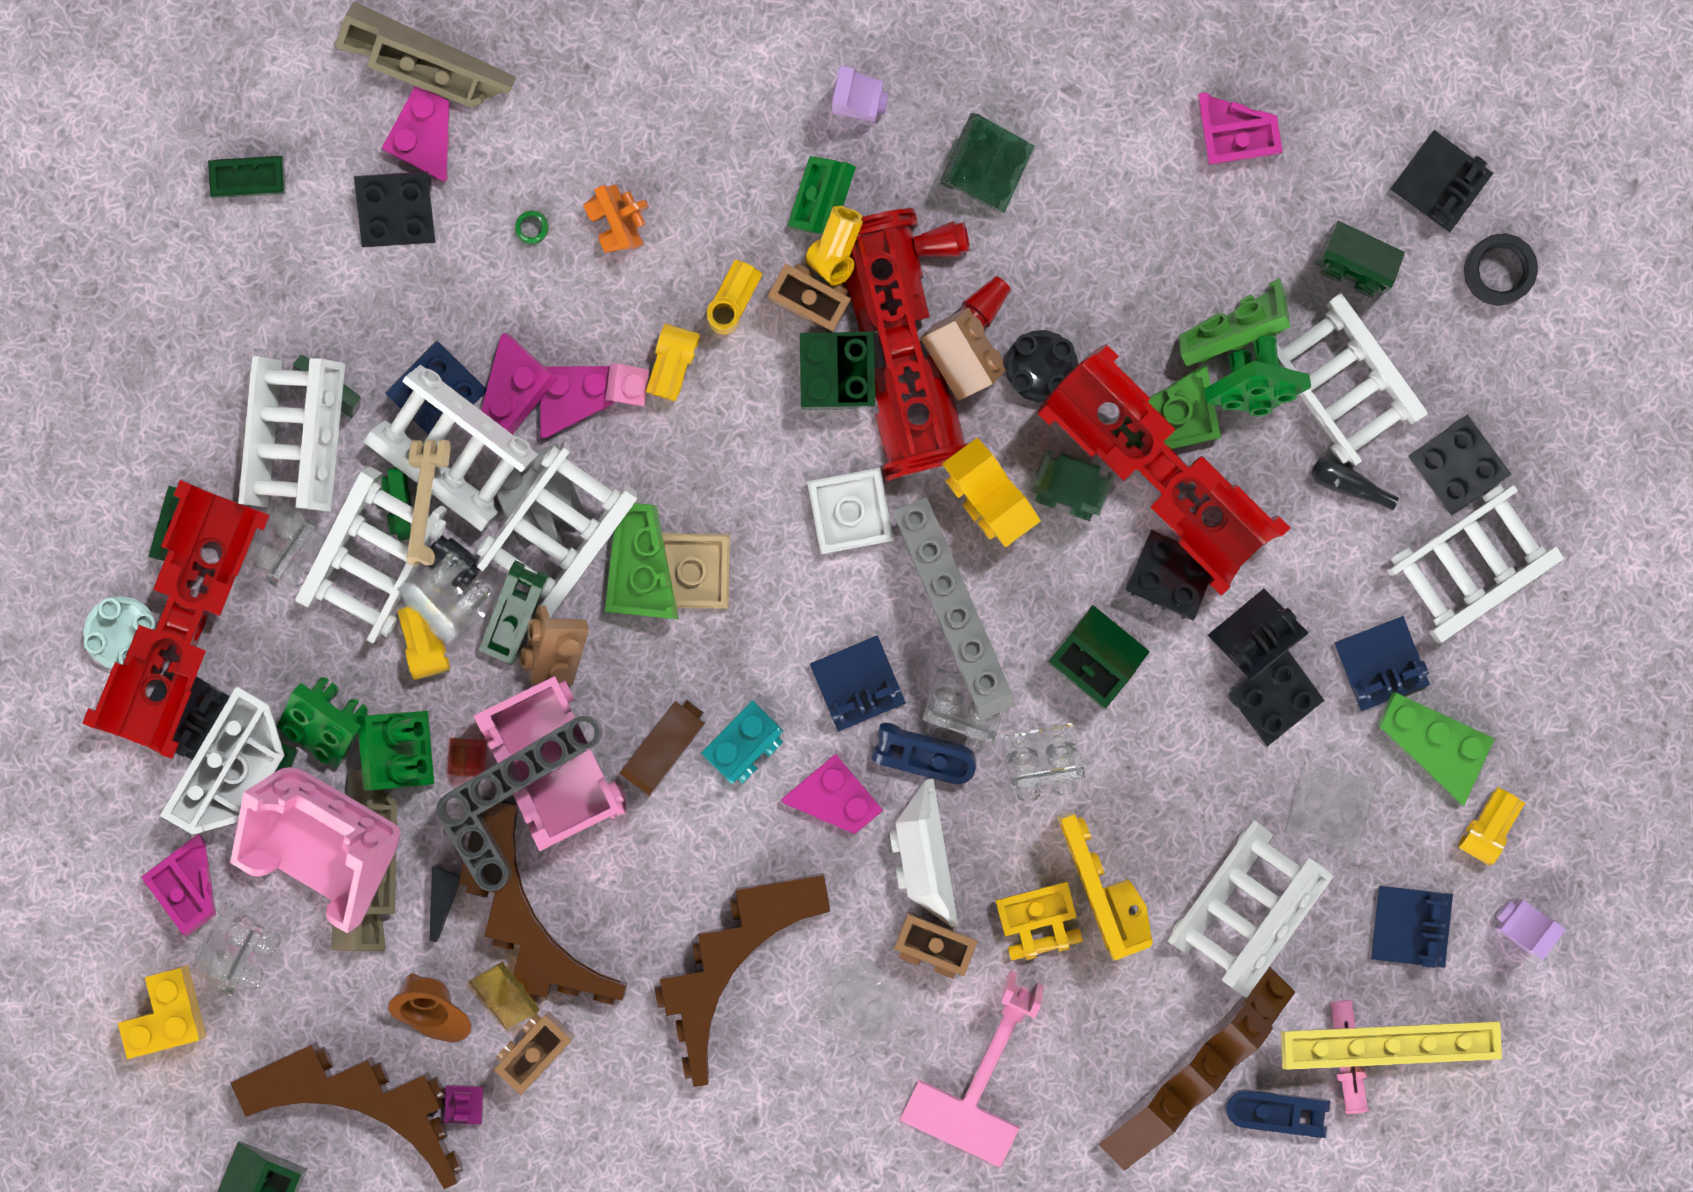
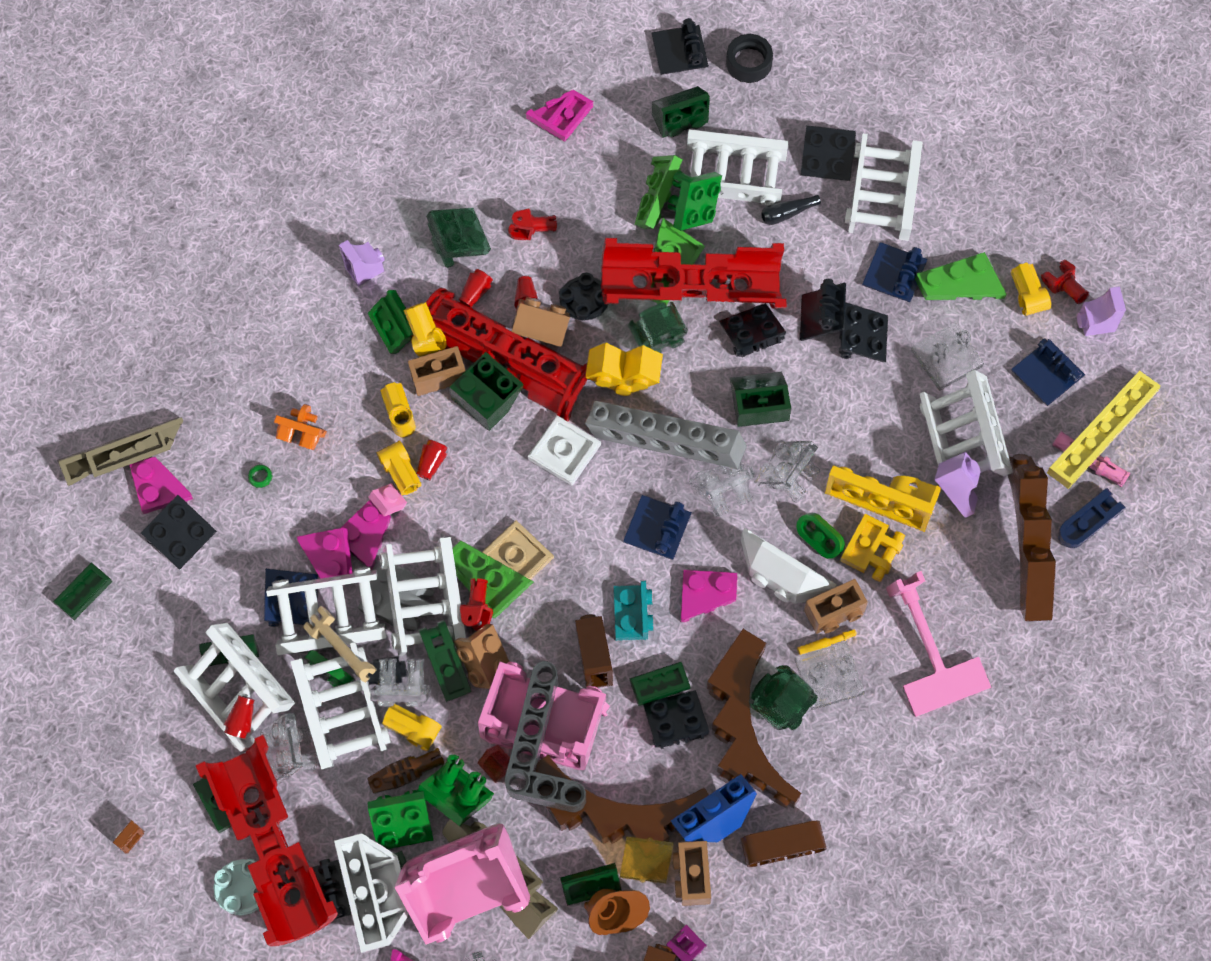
camera: 45 degrees left, 20 degrees down
black piece [429,866,461,942] -> none
dark blue plate [871,723,977,784] -> none
none -> dark orange tile [113,820,145,854]
none -> red cone [223,695,255,739]
none -> reddish brown hinge [367,748,445,794]
none -> red cone [416,439,447,481]
none -> red piece [460,578,493,631]
none -> red piece [508,208,557,240]
none -> dark green plate [560,863,622,906]
none -> dark green plate [629,662,691,706]
none -> black hinge [643,690,710,749]
none -> blue slope [671,774,757,842]
none -> reddish brown beam [740,820,827,867]
none -> clear green brick [751,665,818,730]
none -> green plate [796,512,845,559]
none -> yellow piece [797,629,857,658]
none -> lavender arch [935,452,981,518]
none -> red piece [1041,259,1089,304]

